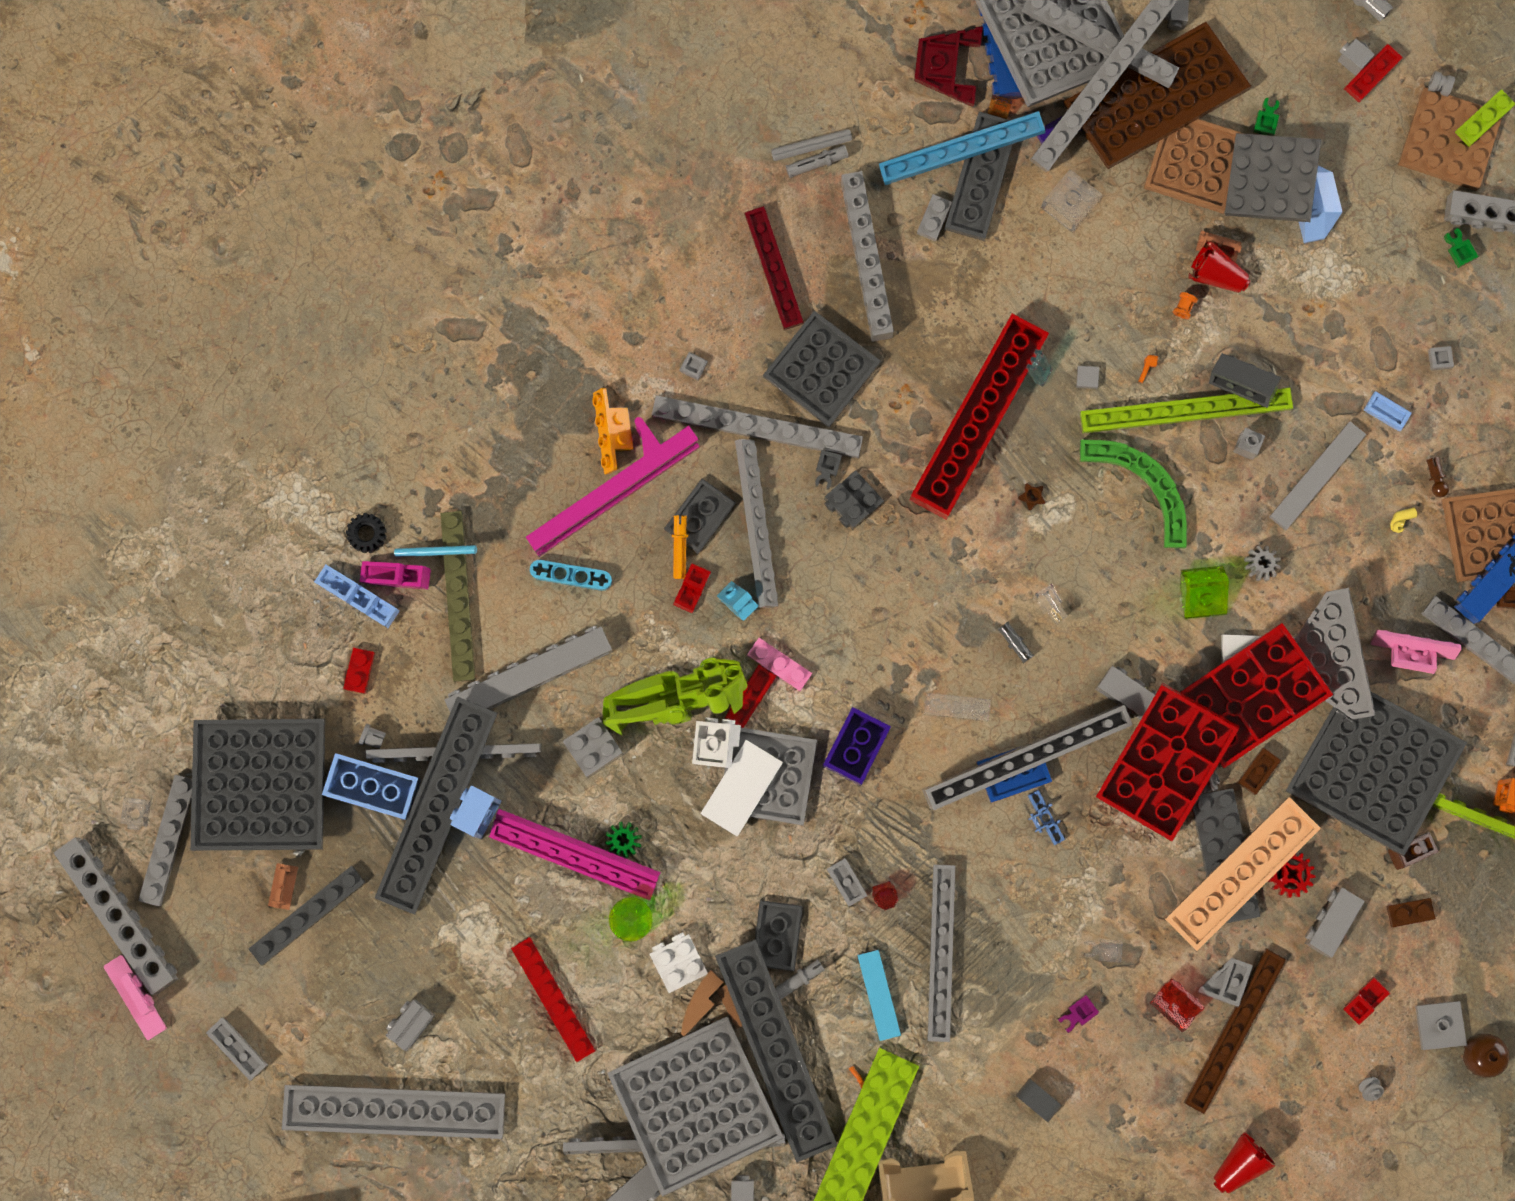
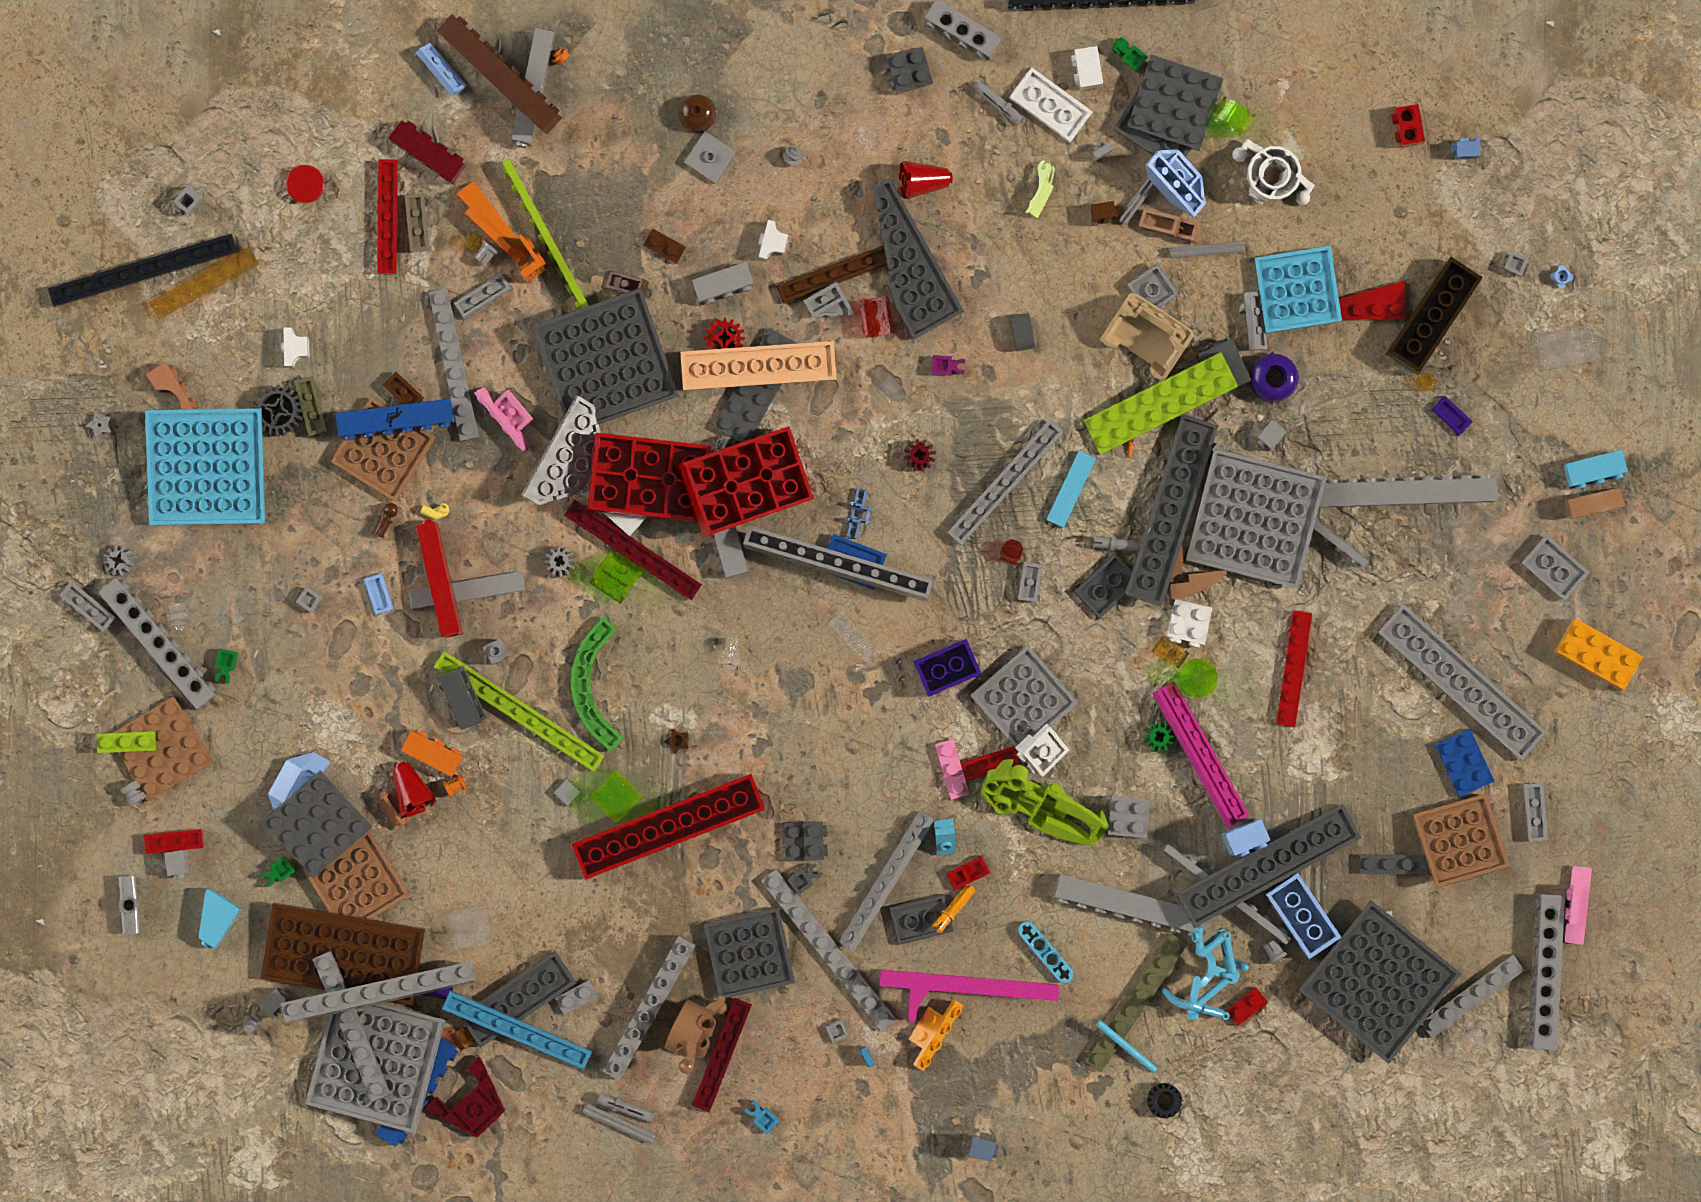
camera: 140 degrees left, 5 degrees up
nougat hinge [268,863,298,910] -> none
light blue slope [314,564,400,628] -> none
dark pink slope [360,561,431,590] -> none
light grey brick [386,999,436,1051] -> none
white tile [701,740,783,837] -> none
dark grey pin [997,621,1034,664] -> none
clear light blue tile [1026,349,1053,387] -> none
orange hand [1138,355,1158,383] -> none
reddish brown plate [1237,747,1281,795] -> none
red slope [1343,976,1390,1025] -> none
none -> medium azure slope [198,888,242,949]
none -> orange brick [401,729,464,777]
none -> red brick [416,519,463,639]
none -> dark red plate [564,500,702,601]
none -> clear neon green brick [589,769,644,824]
none -> medium nougat piece [665,996,727,1074]
none -> dark azure plate [744,1100,780,1134]
none -> white brick [759,220,788,261]
none -> dark azure tile [860,1046,875,1067]
none -> dark grey wing [873,177,964,340]
none -> dark red gear [904,439,936,472]
none -> sand blue brick [968,1135,999,1162]
none -> clear yellow tile [1151,636,1190,669]
none -> medium azure piece [1162,926,1249,1020]
none -> medium nougat plate [1412,794,1510,889]
none -> blue plate [1435,729,1494,797]

